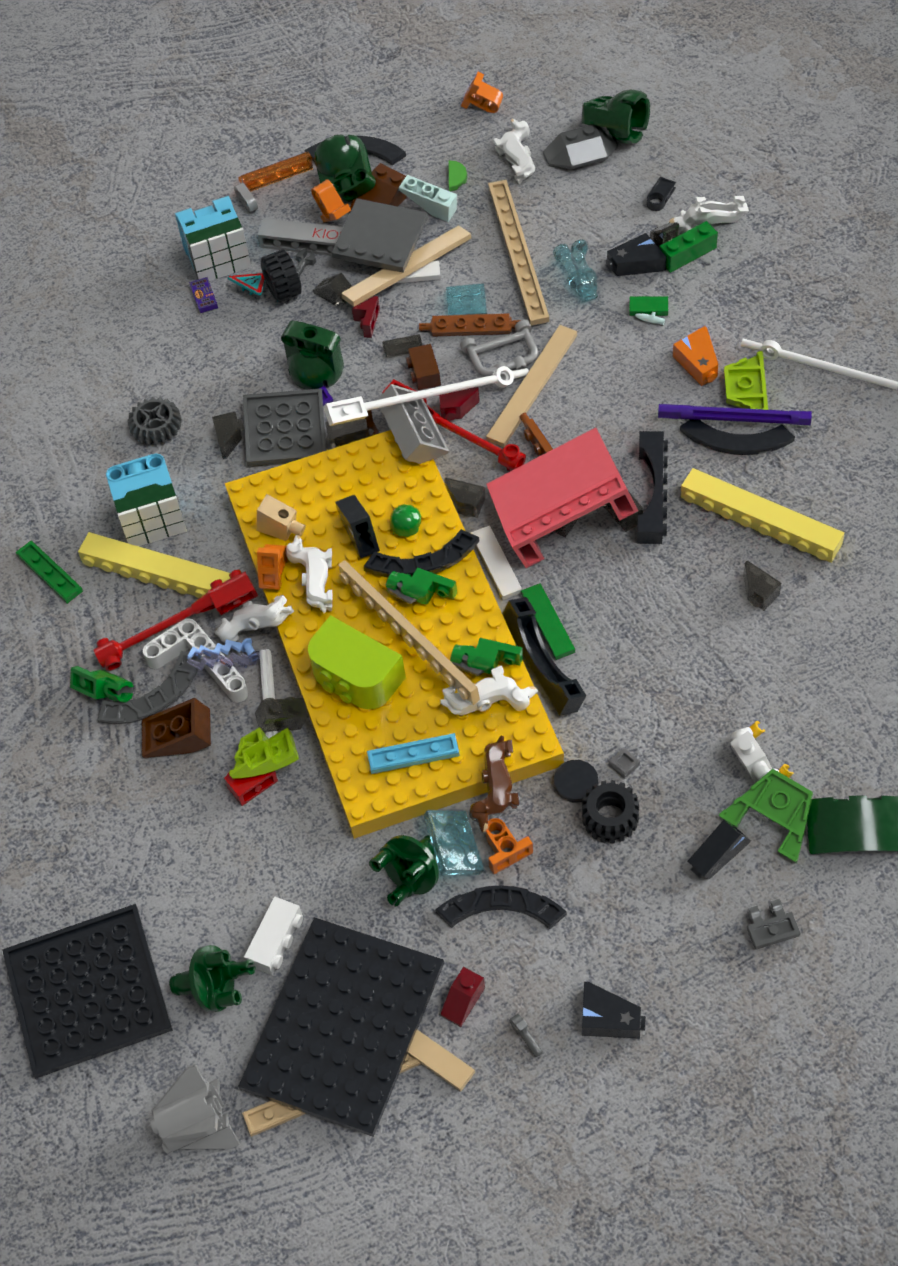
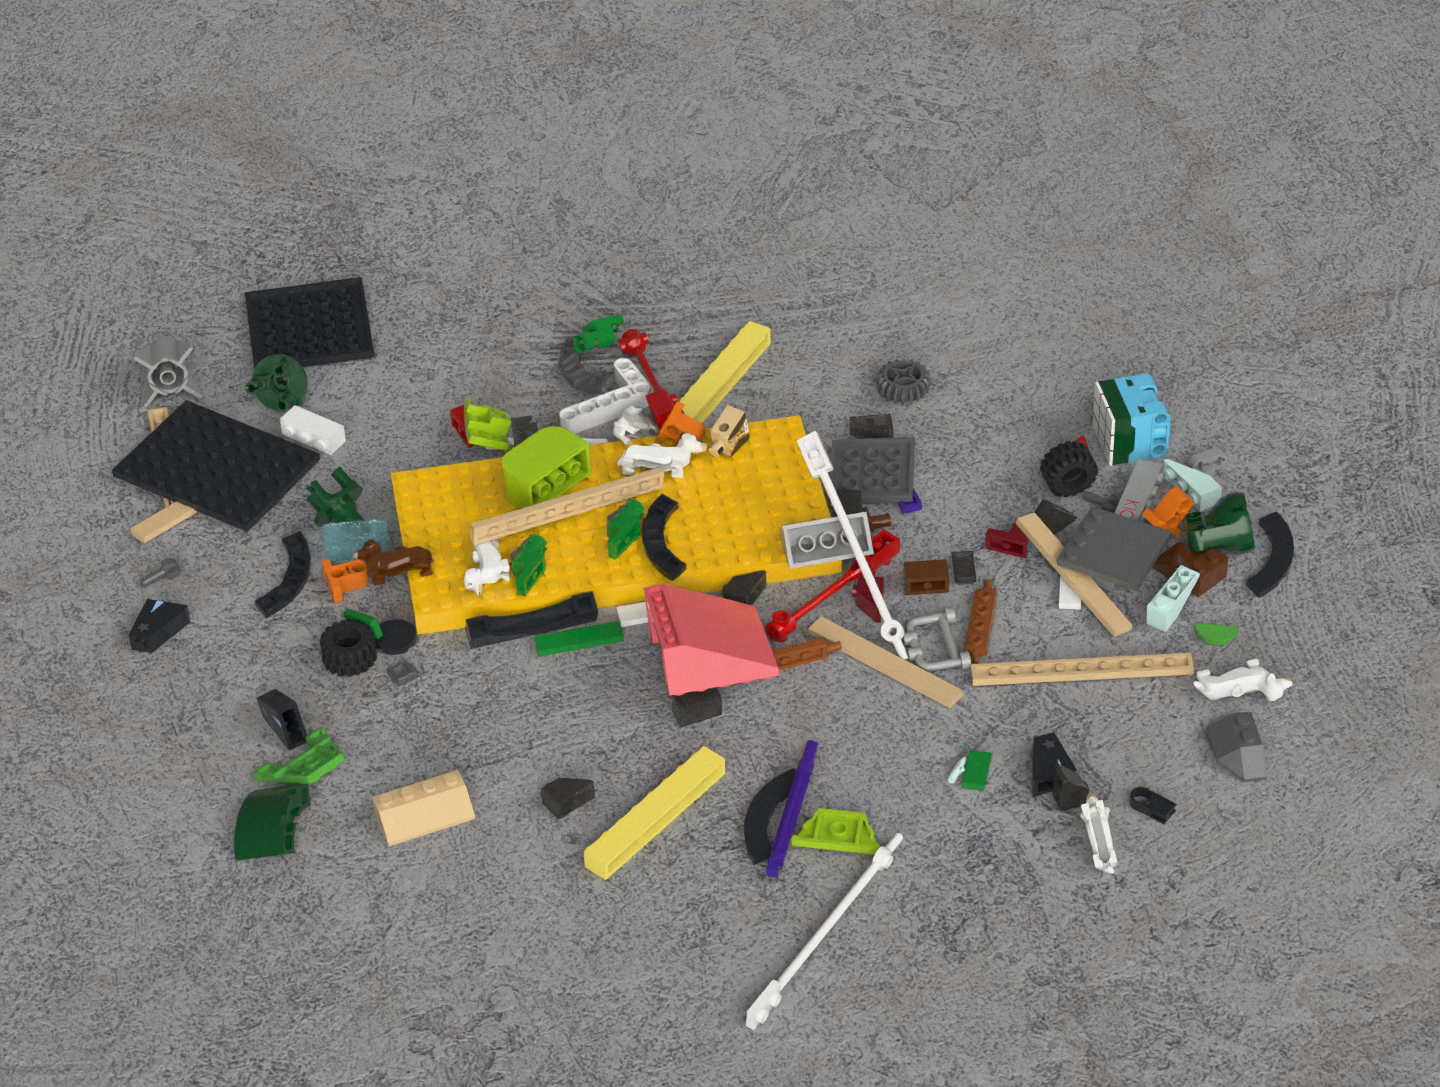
camera: 95 degrees right, 15 degrees down
green tile [15,540,83,604] -> none
piece [106,454,187,546] -> none
reddish brown slope [142,698,211,758] -> none
clear purple piece [187,638,260,671] -> none
tile [189,277,218,313] -> none
clear orange panel [238,152,313,192] -> none
dark green piece [281,320,344,390] -> none
black slope [335,495,380,559] -> none
medium azure tile [367,733,460,774] -> none
green hair [390,504,422,537] -> none
dark red slope [440,966,485,1027] -> none
clear light blue plate [446,283,487,315] -> none
orange tile [461,71,503,113] -> none
clear light blue piece [553,239,598,302] -> none
dark green piece [581,89,650,144] -> none
black arch [637,431,668,544] -> none
green brick [660,221,718,273] -> none
orange slope [673,326,718,386] -> none
white torso [730,721,794,783] -> none
dark grey plate [747,899,801,950] -> none
none -> green tile [343,609,383,639]
none -> tan slope [372,770,475,846]
none -> light aqua slope [1162,459,1222,512]

